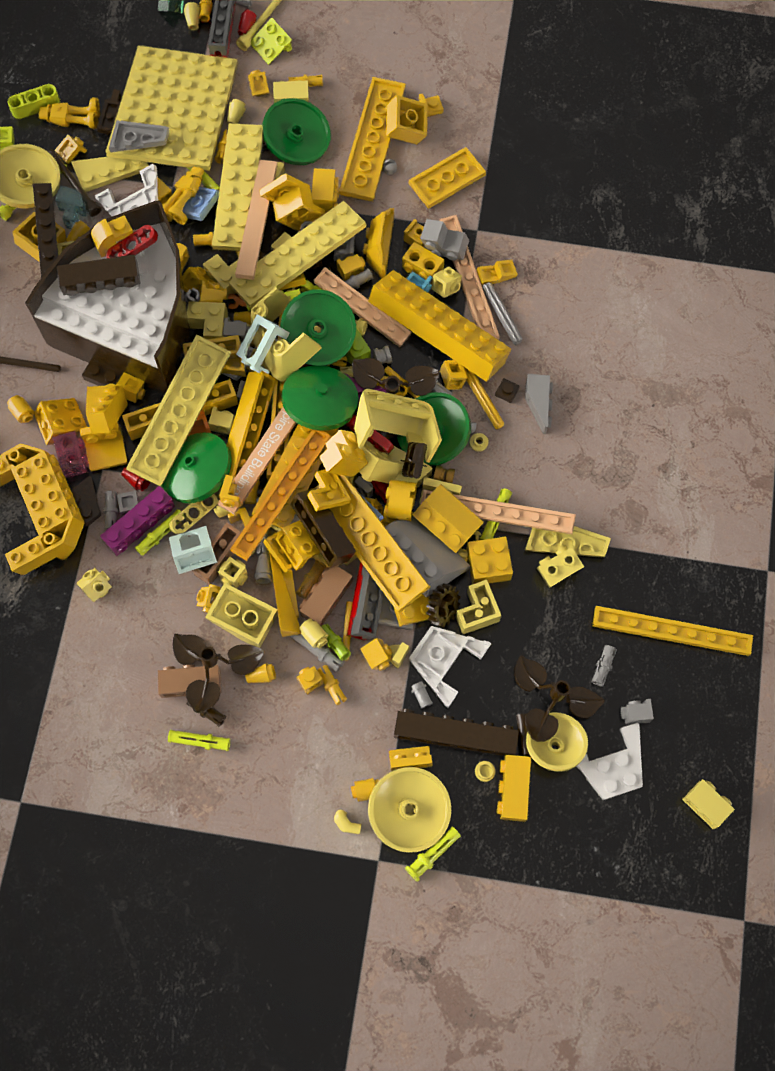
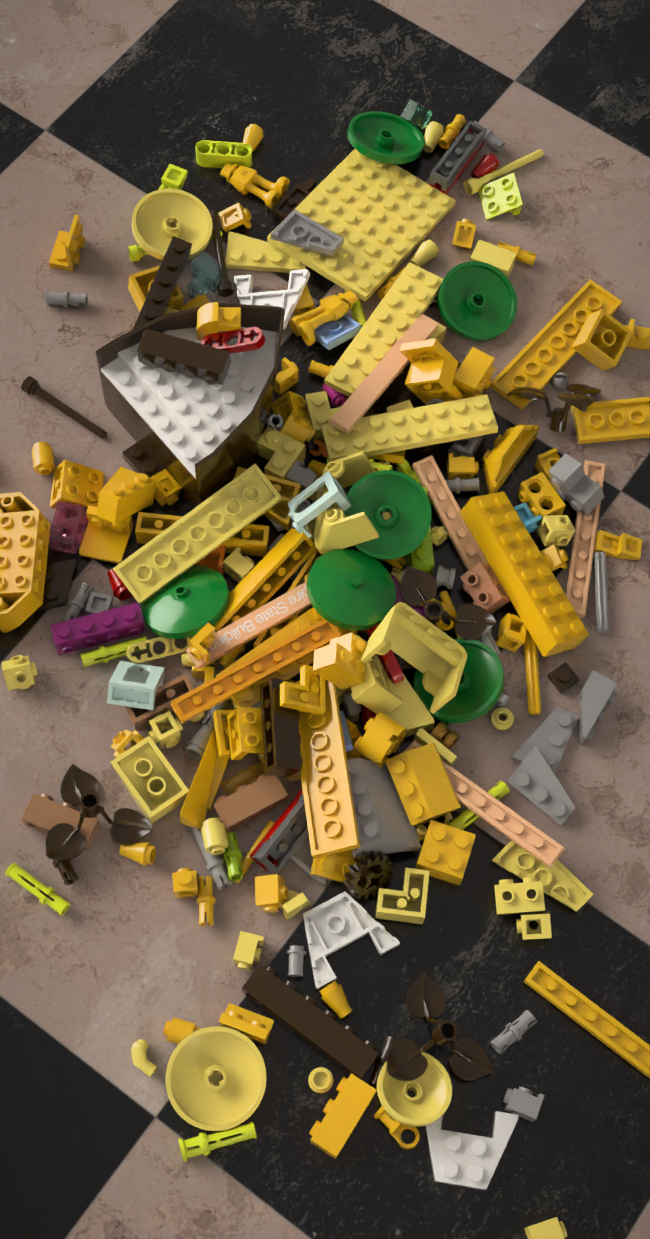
camera: 25 degrees right, 5 degrees down
dark brown arm [400,442,427,479] -> none
none -> light yellow brick [233,931,264,972]
none -> yellow cone [243,124,263,152]
none -> yellow cone [319,980,352,1019]
none -> dark pink pin [323,384,347,407]
none -> green dish [347,111,425,164]
none -> yellow connector [373,1106,420,1150]
none -> nougat brick [460,562,510,614]
none -> light grey wing [507,746,576,826]
none -> dark brown plant [508,383,601,432]
none -> light grey wing [511,707,578,774]
none -> light yellow brick [516,911,552,940]
none -> yellow bracket [540,544,569,571]

